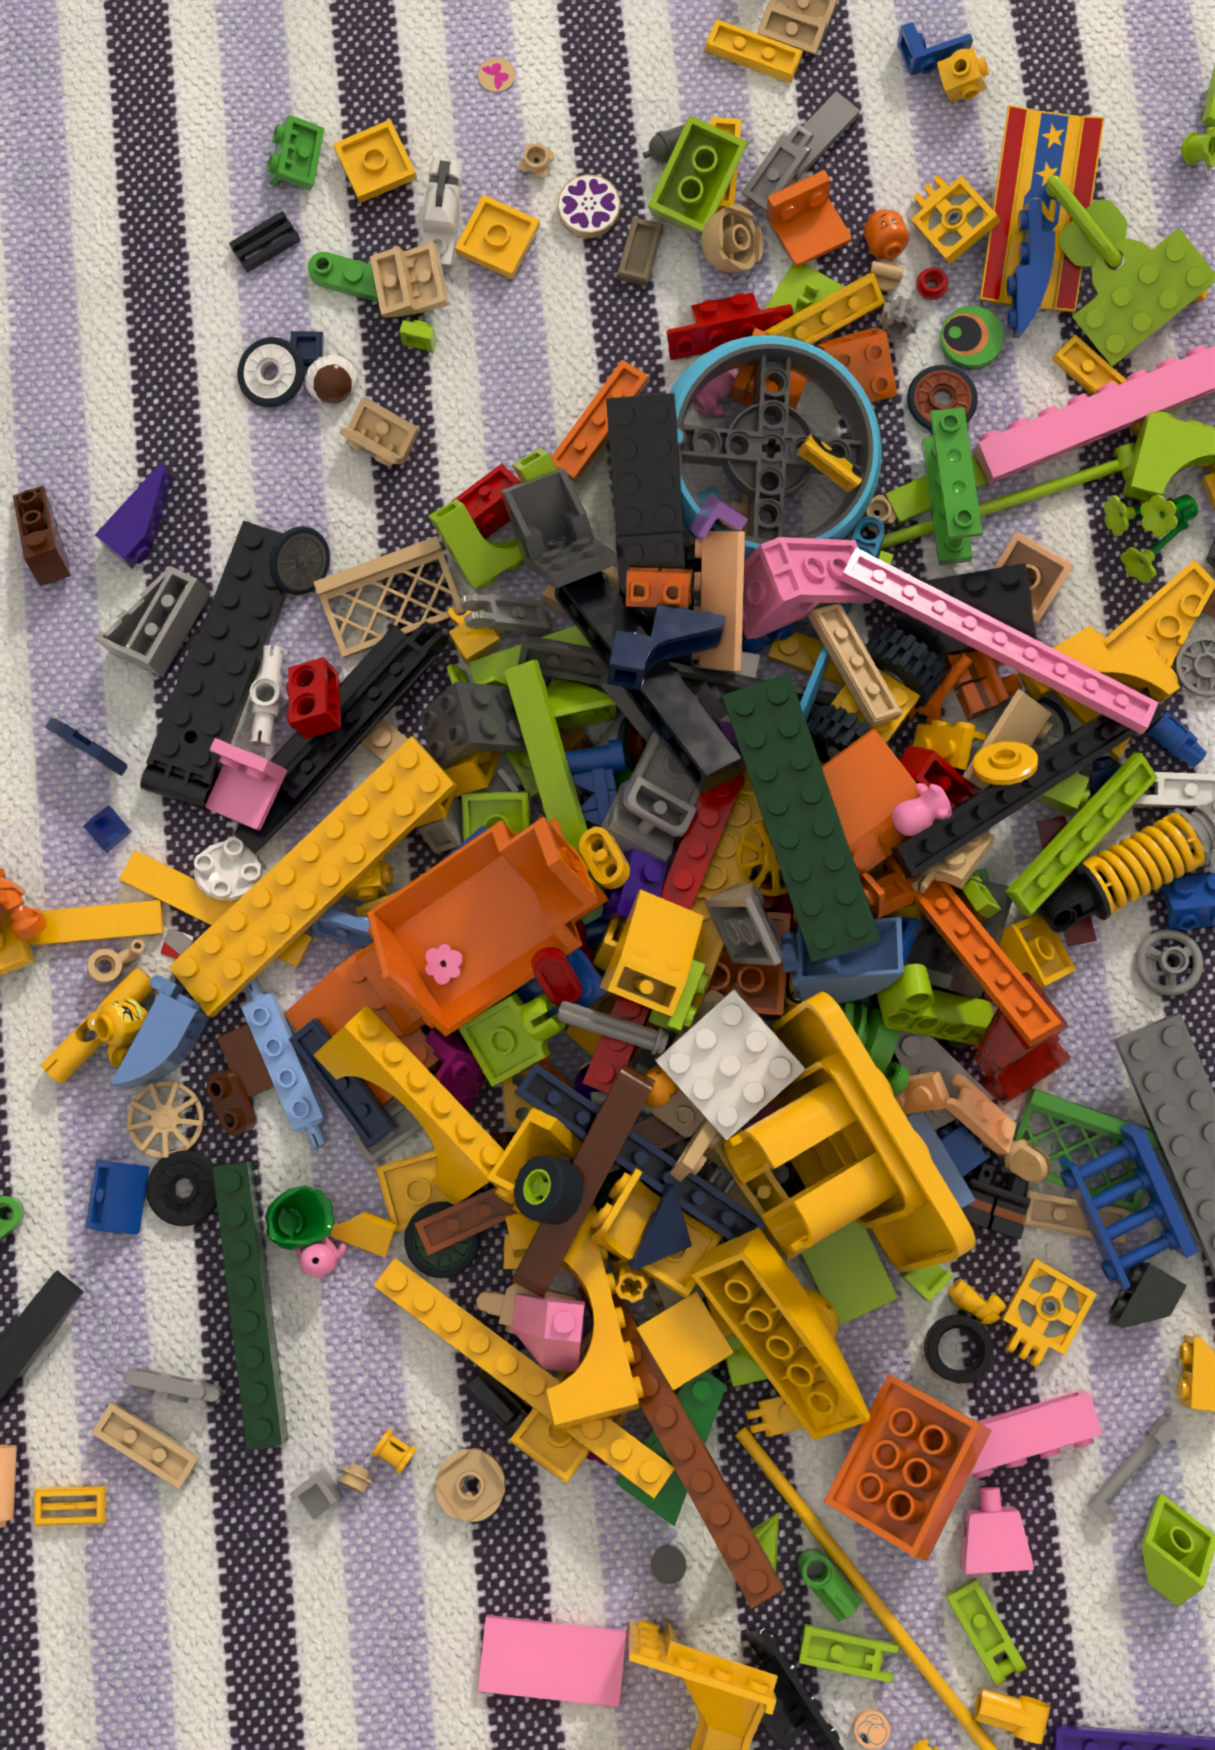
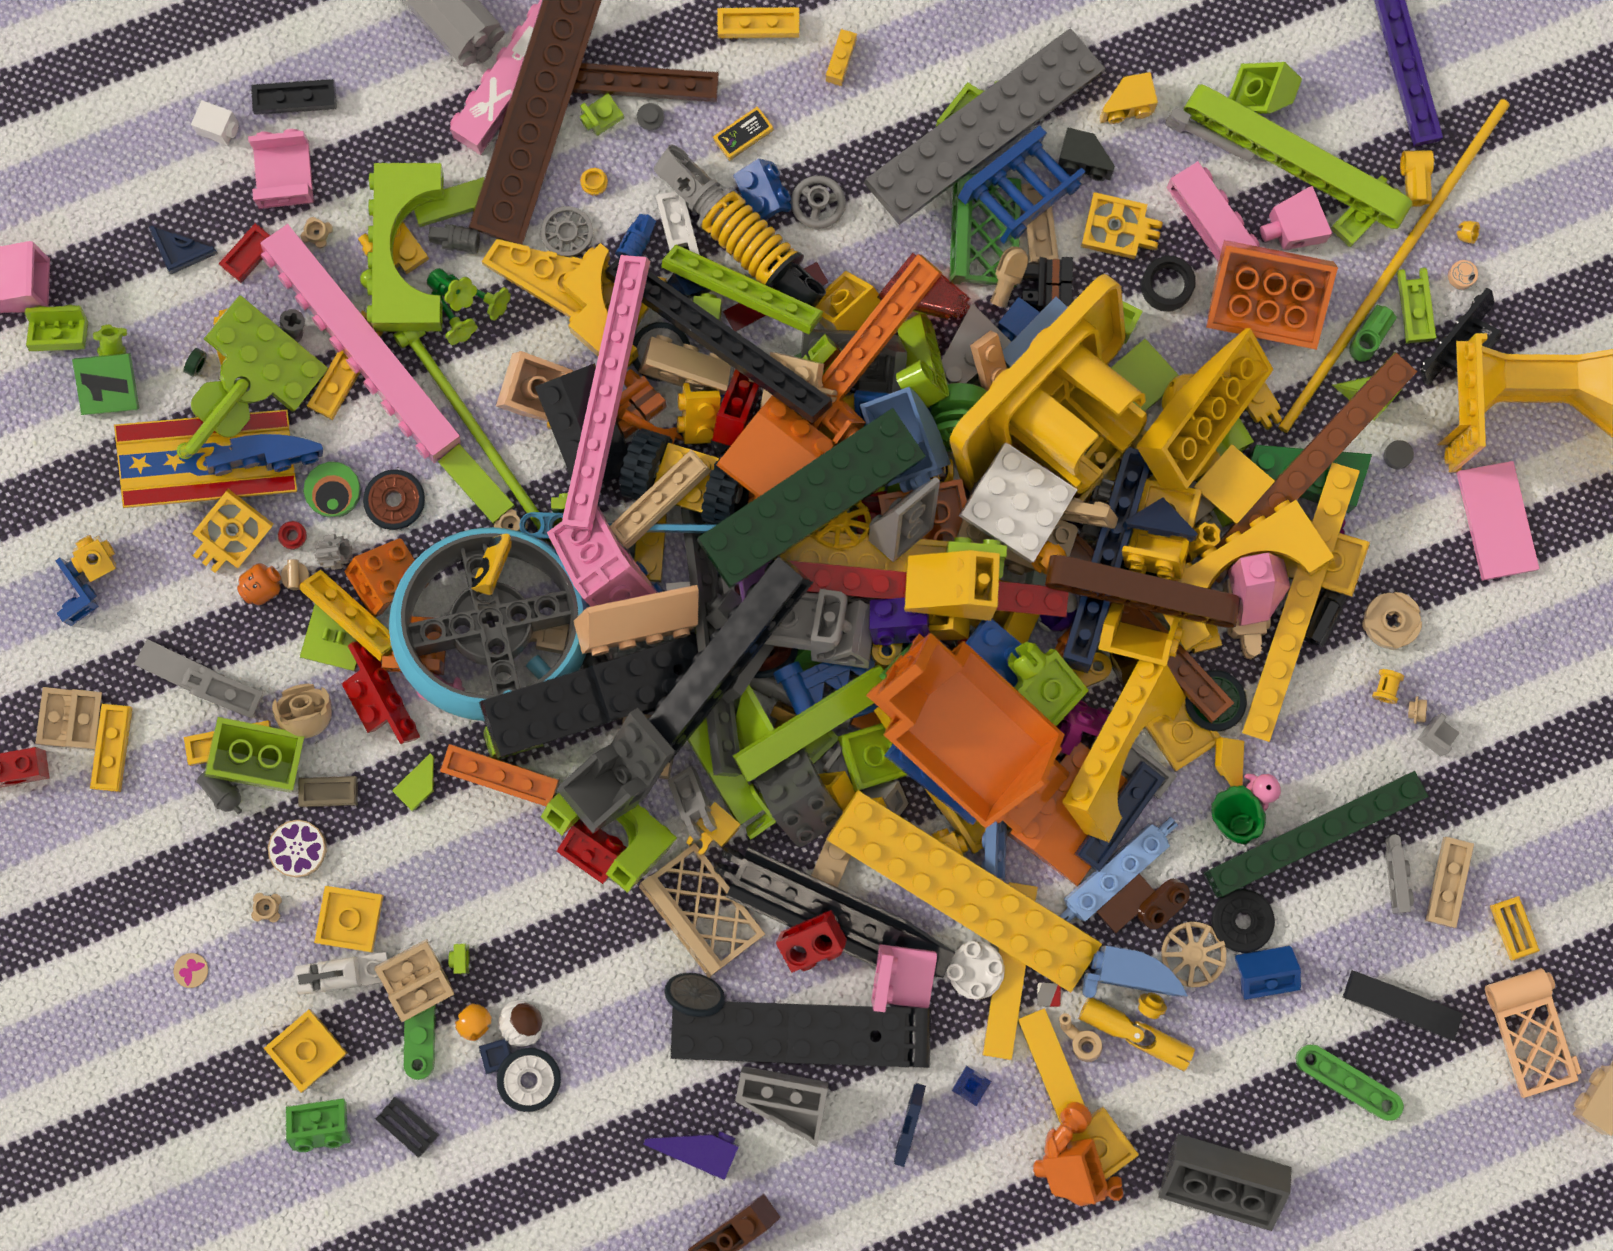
camera: 110 degrees left, 0 degrees up
yellow head [94,998,148,1047] -> none
white pin [250,645,285,746] -> none
tan bracket [340,398,421,467] -> none
bright pink plant [425,944,463,985] -> none
black wheel [514,1156,584,1225] -> none
red tile [531,947,582,1006] -> none
light grey axle [557,1001,669,1055] -> none
yellow plate [579,827,630,889] -> none
dark blue arch [607,604,726,690] -> none
orange hips [626,567,693,609] -> none
medium lavender panel [689,494,748,540] -> none
orange bracket [766,170,852,267] -> none
bright green tile [884,1062,910,1098] -> none
bright pink animal [892,783,952,836] -> none
bright green fence [921,407,983,565] -> none
light nougat hinge [945,1074,1016,1155] -> none
yellow arm [947,1278,1006,1325] -> none
yellow wheel [972,741,1038,785] -> none
none -> bright green tile [72,353,139,415]
none -> dark green tile [183,348,207,377]
none -> dark grey bush [279,309,305,342]
none -> lime tile [392,753,435,811]
none -> light orange piece [455,1004,492,1041]
none -> lime beam [1183,85,1412,229]

